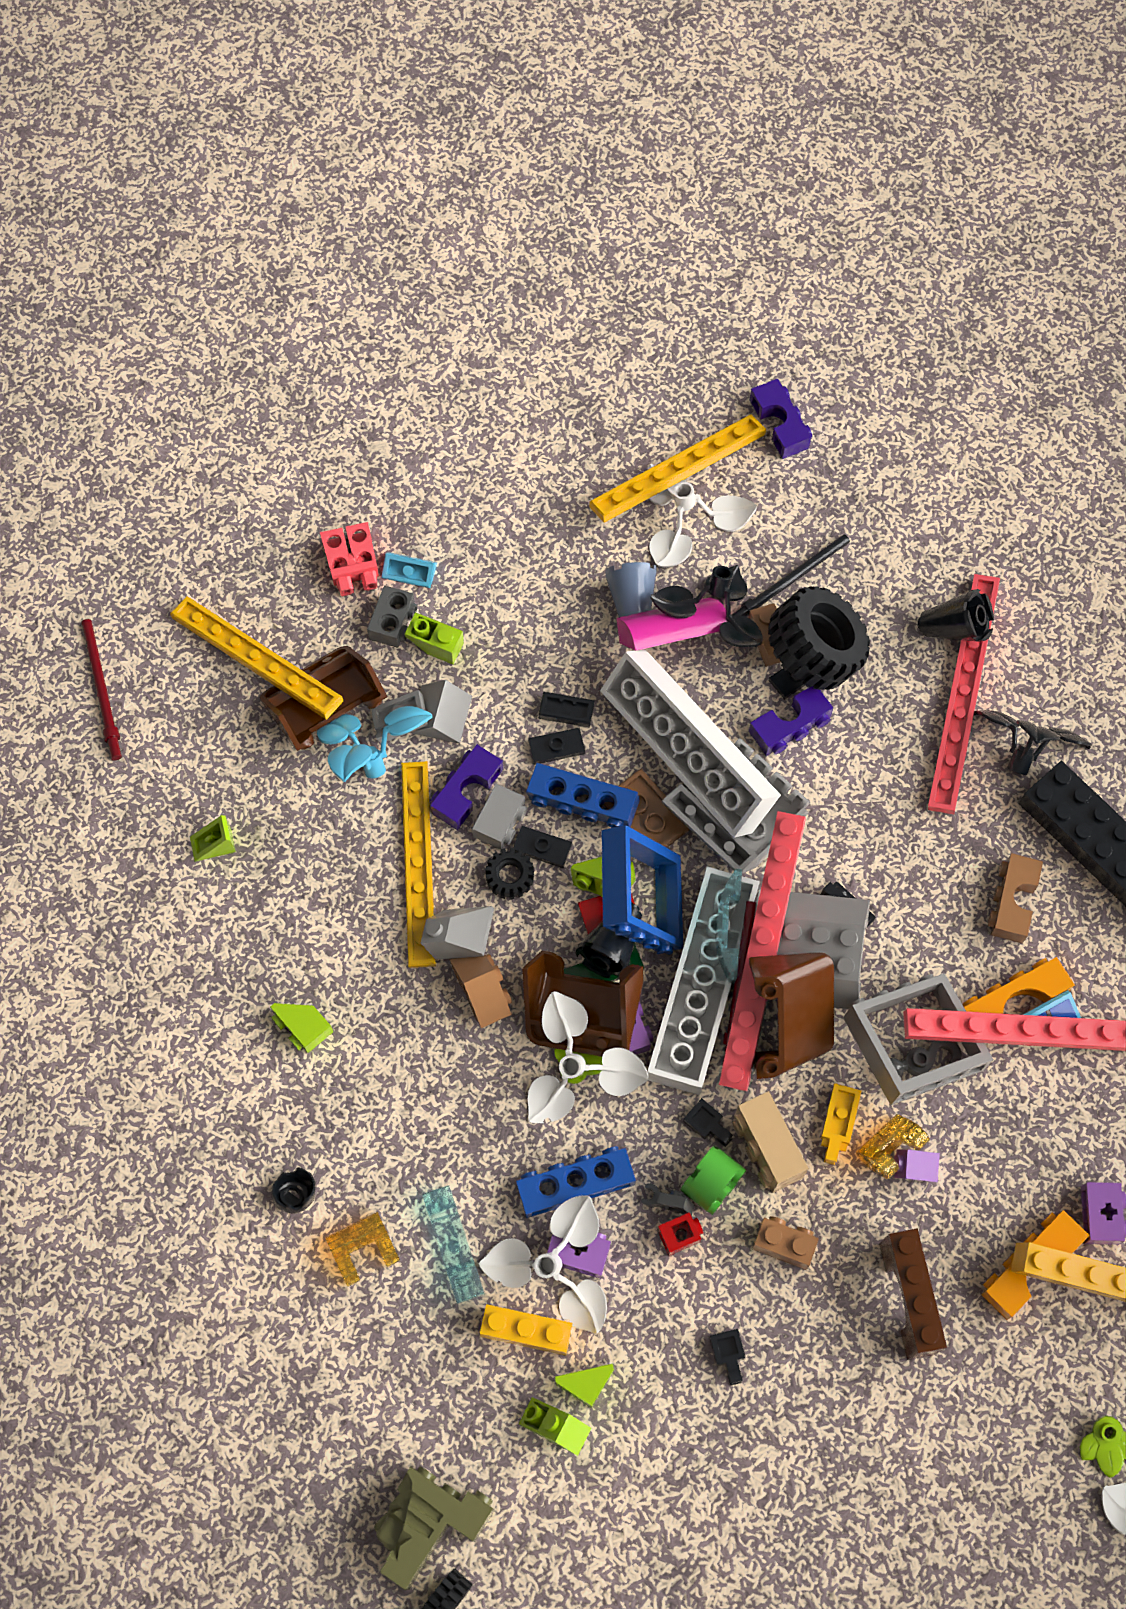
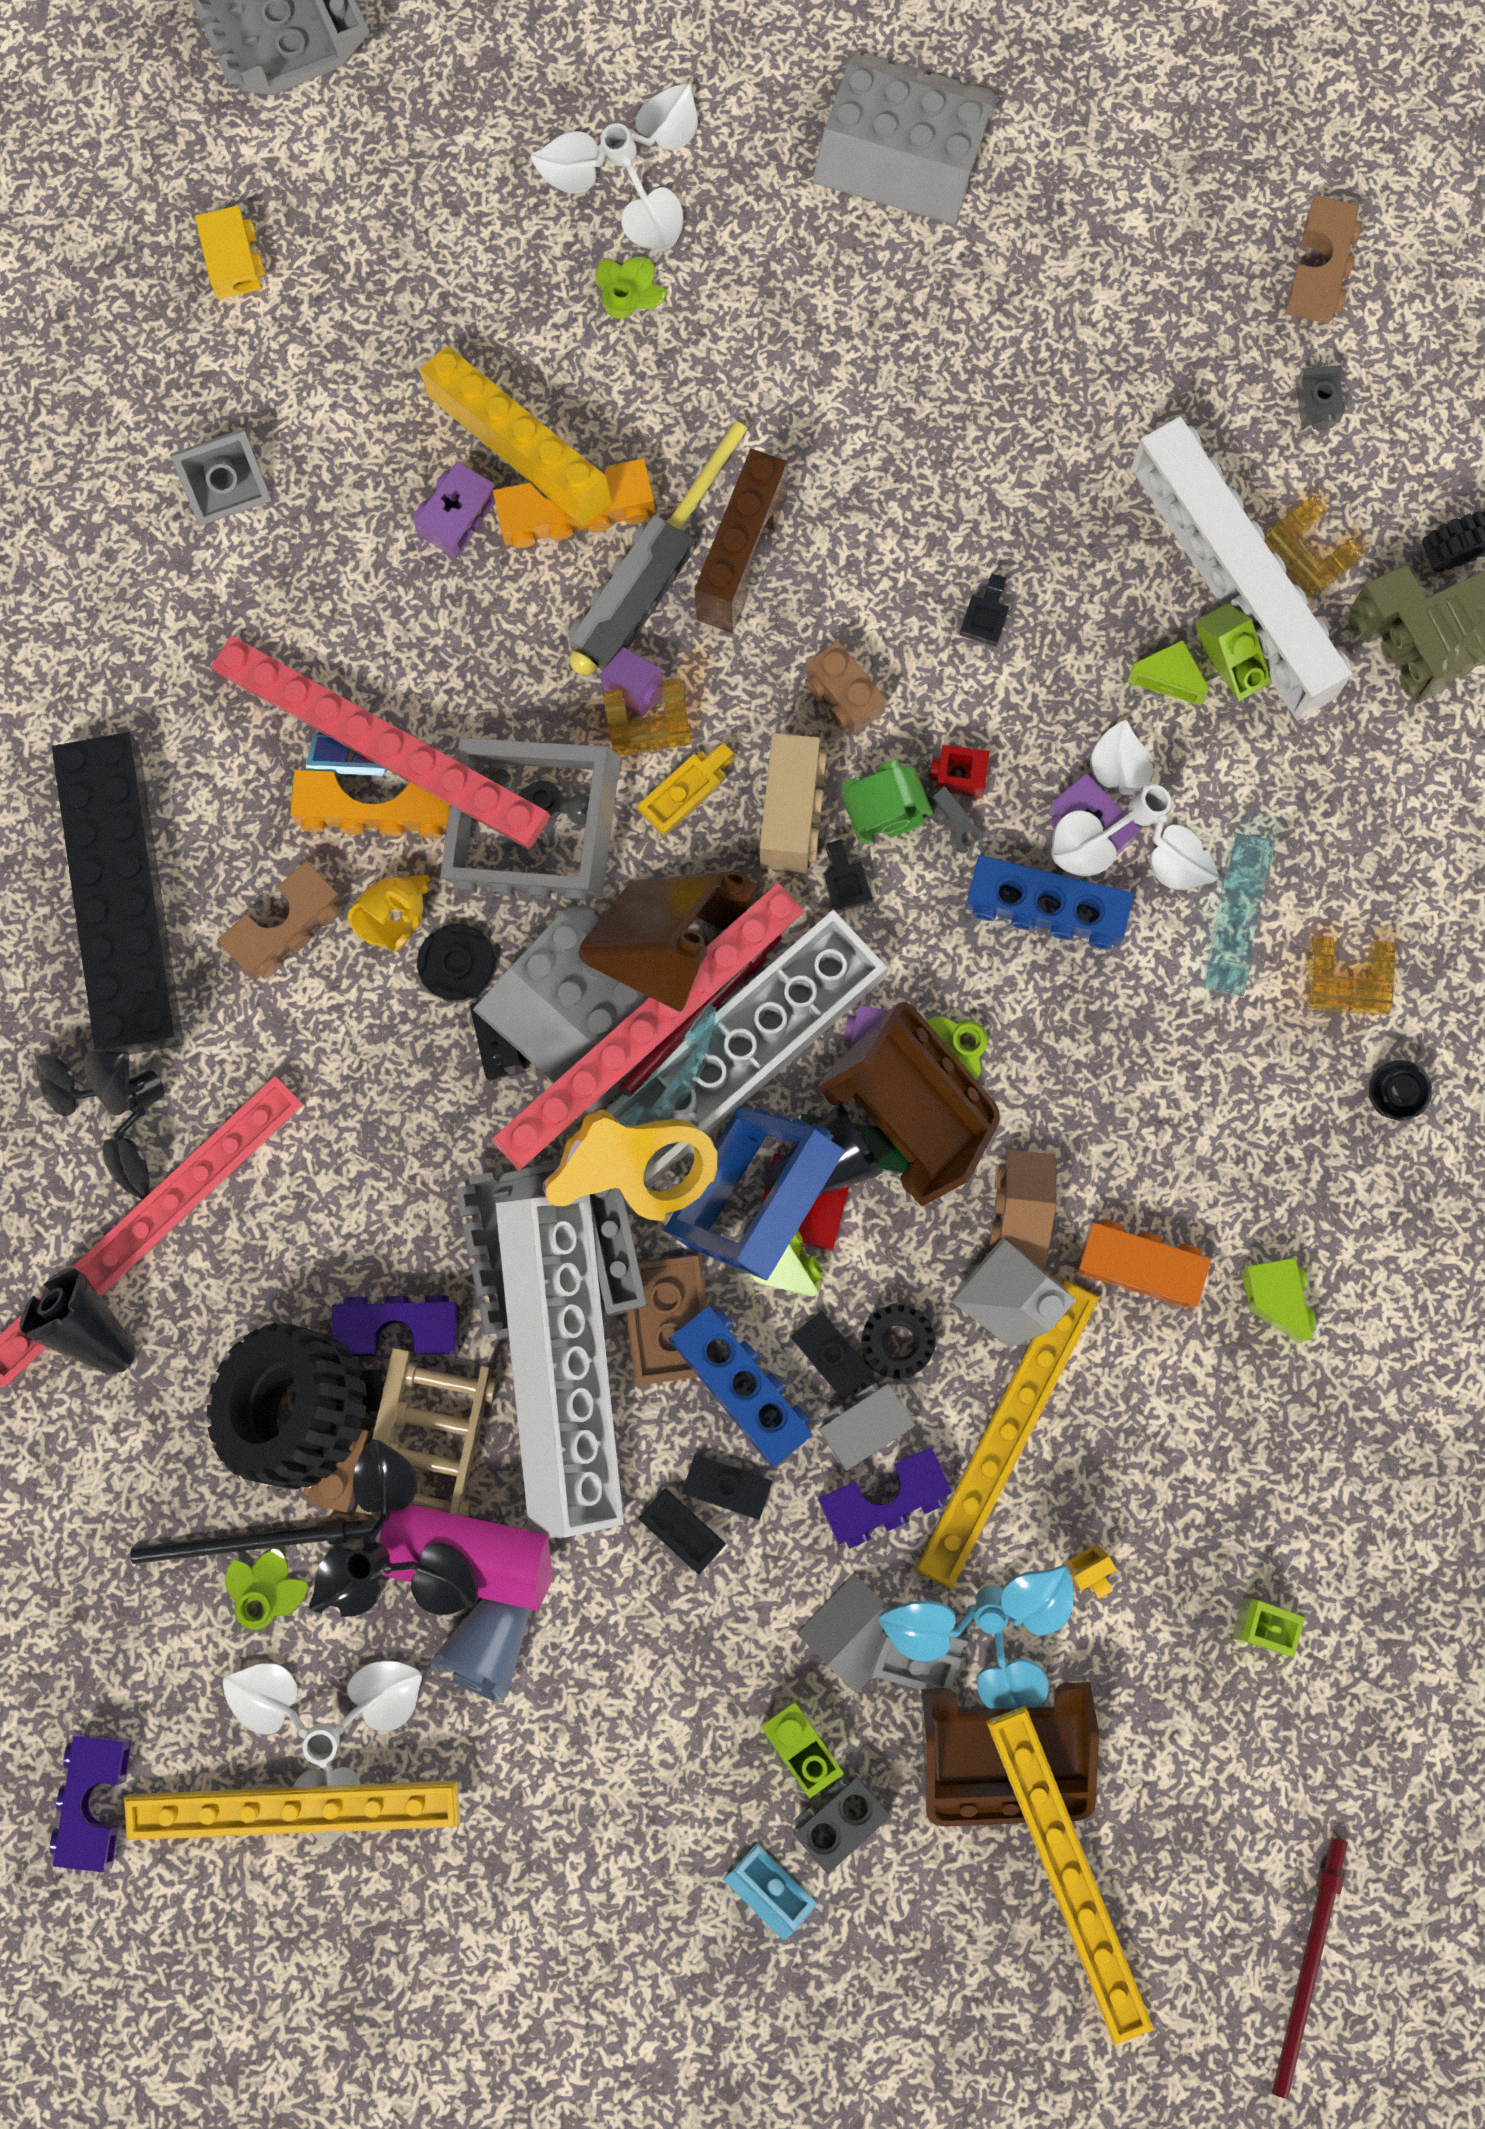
camera: 145 degrees left, 10 degrees up
coral hips [320,522,379,596] -> none
yellow brick [480,1304,572,1356] -> none
white plant [528,992,649,1123] -> none
none -> lime plate [225,1549,308,1630]
none -> yellow helmet [347,874,431,953]
none -> tan fence [356,1348,498,1517]
none -> black tile [417,924,496,1002]
none -> yellow animal [543,1109,717,1221]
none -> piece [568,421,747,675]
none -> yellow tile [1062,1544,1117,1599]
none -> orange brick [1075,1219,1211,1309]
none -> white brick [1131,416,1352,721]
none -> clear yellow connector [1264,495,1367,599]

